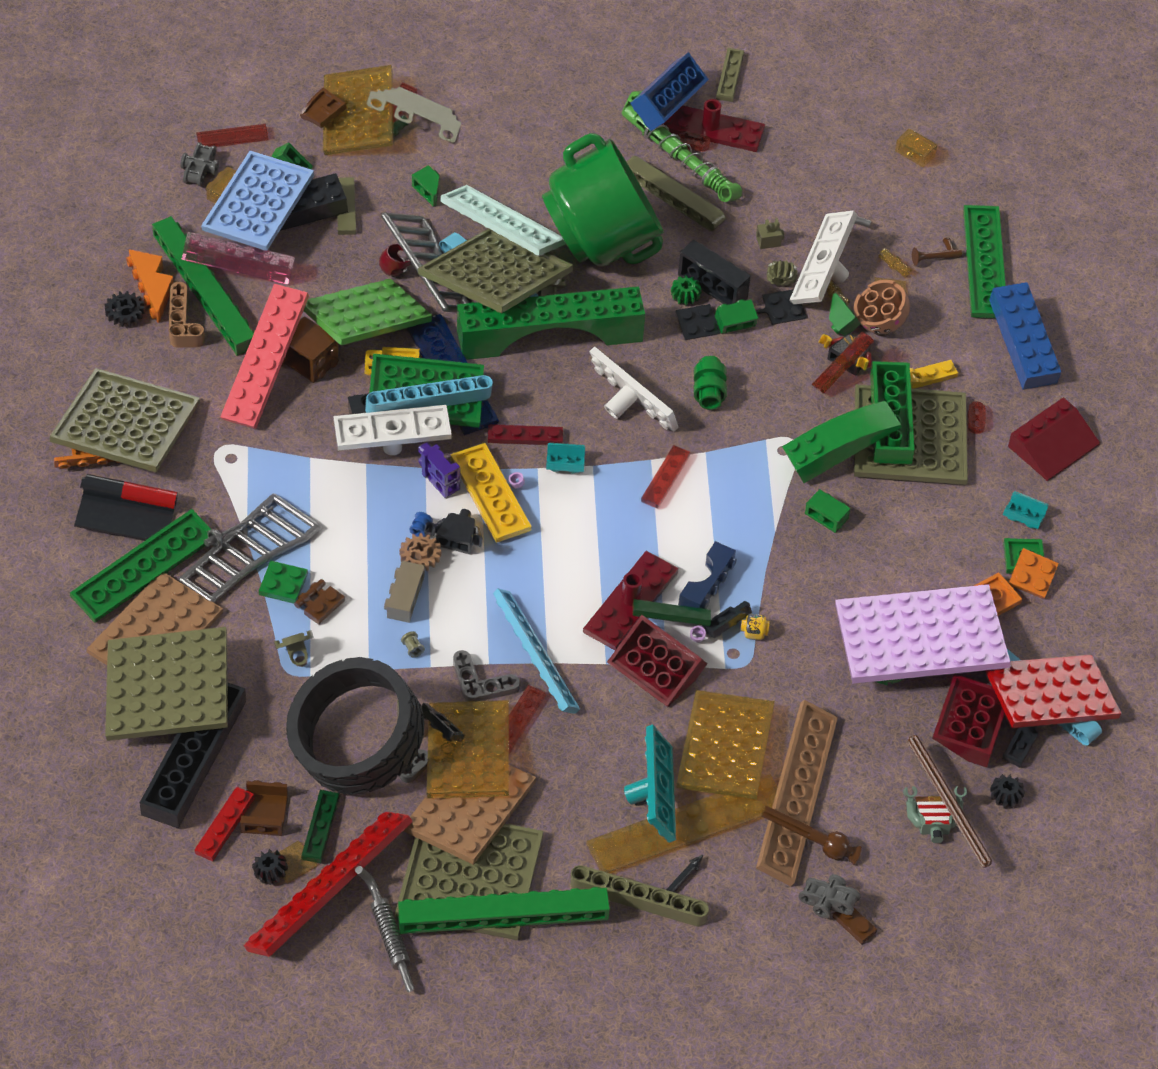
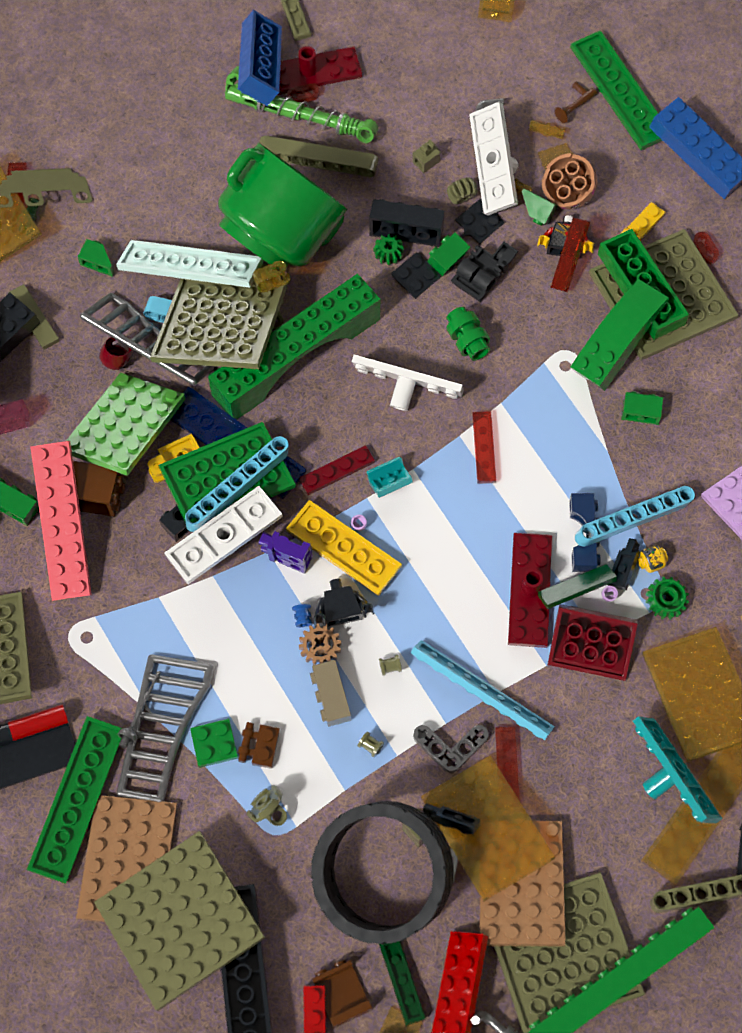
camera: 25 degrees left, 15 degrees up
none -> clear yellow piece [252,261,290,293]
none -> olive bush [379,654,402,676]
none -> black plate [451,241,518,302]
none -> medium azure beam [575,486,695,547]
none -> green gear [645,576,689,620]

